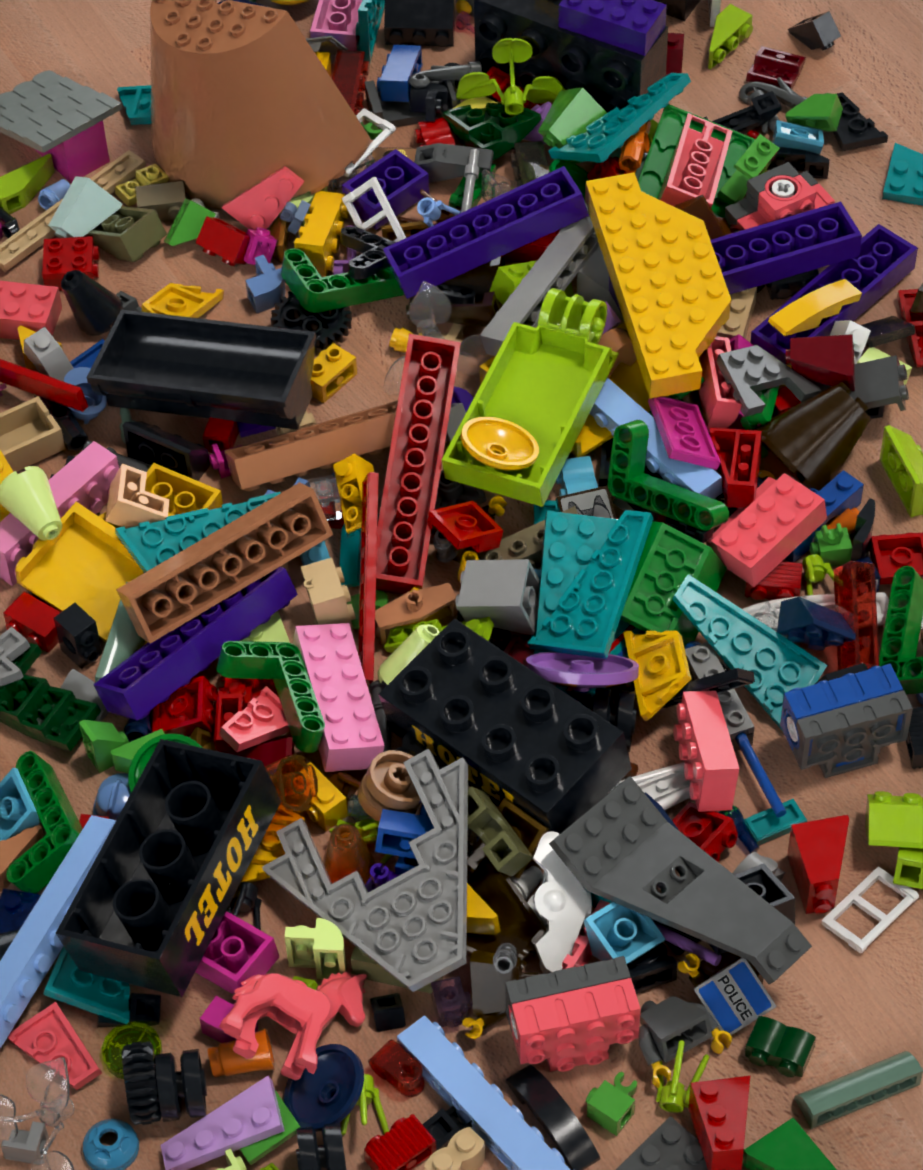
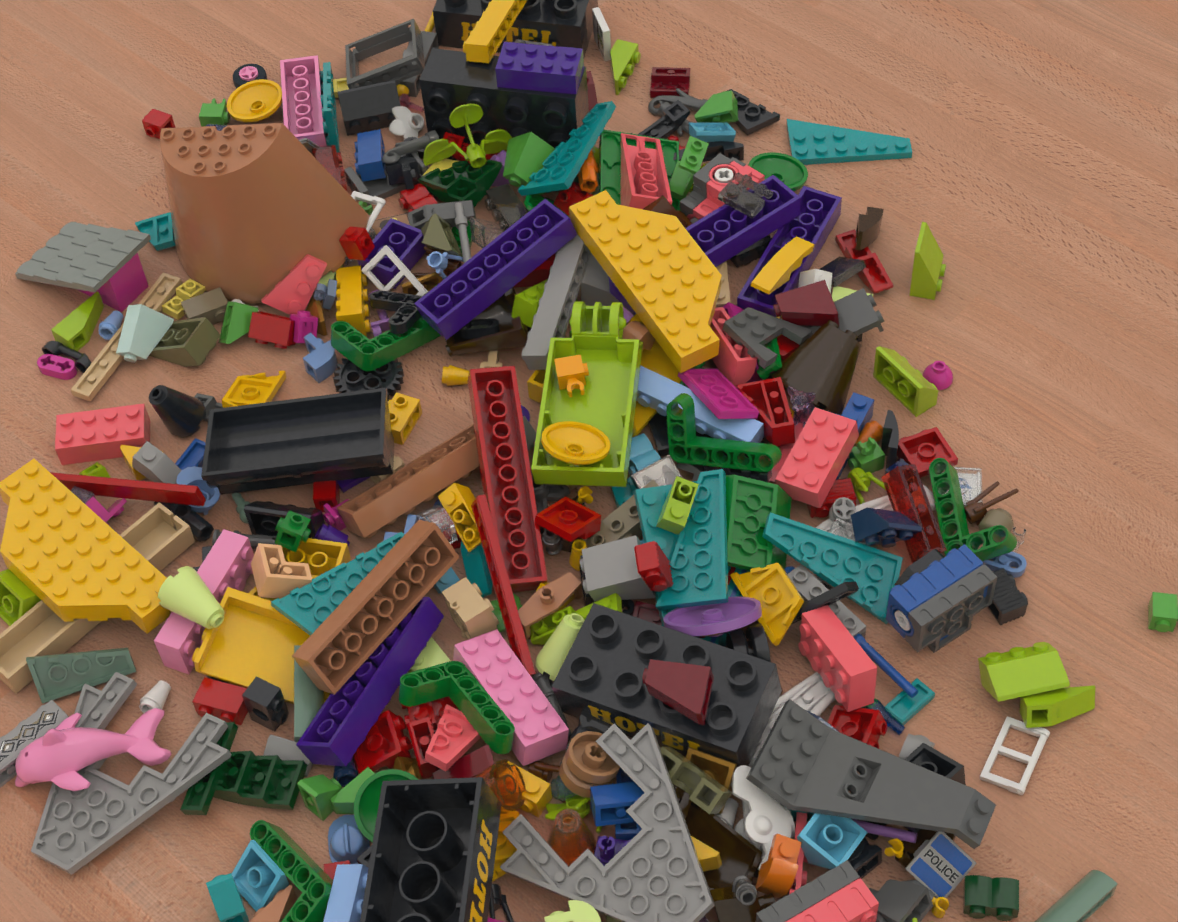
camera: 15 degrees left, 0 degrees up
red brick [42,236,100,291] -> none
clear plant [384,282,493,395] -> none
red slope [787,814,849,914] -> none
black slope [788,11,841,51] -> none
none -> green brick [274,510,311,552]
none -> dark purple brick [314,524,350,546]
none -> red brick [339,227,375,260]
none -> white plate [389,106,424,140]
none -> olive slope [421,213,463,257]
none -> light orange brick [554,354,589,397]
none -> red brick [634,541,674,592]
none -> dark red slope [643,659,714,725]
none -> lime slope [656,476,699,534]
none -> clear smoke plate [718,172,773,219]
none -> green dish [748,152,808,191]
none -> orange brick [755,834,802,898]
none -> animal [787,386,816,428]
none -> light grey wheel [829,497,856,525]

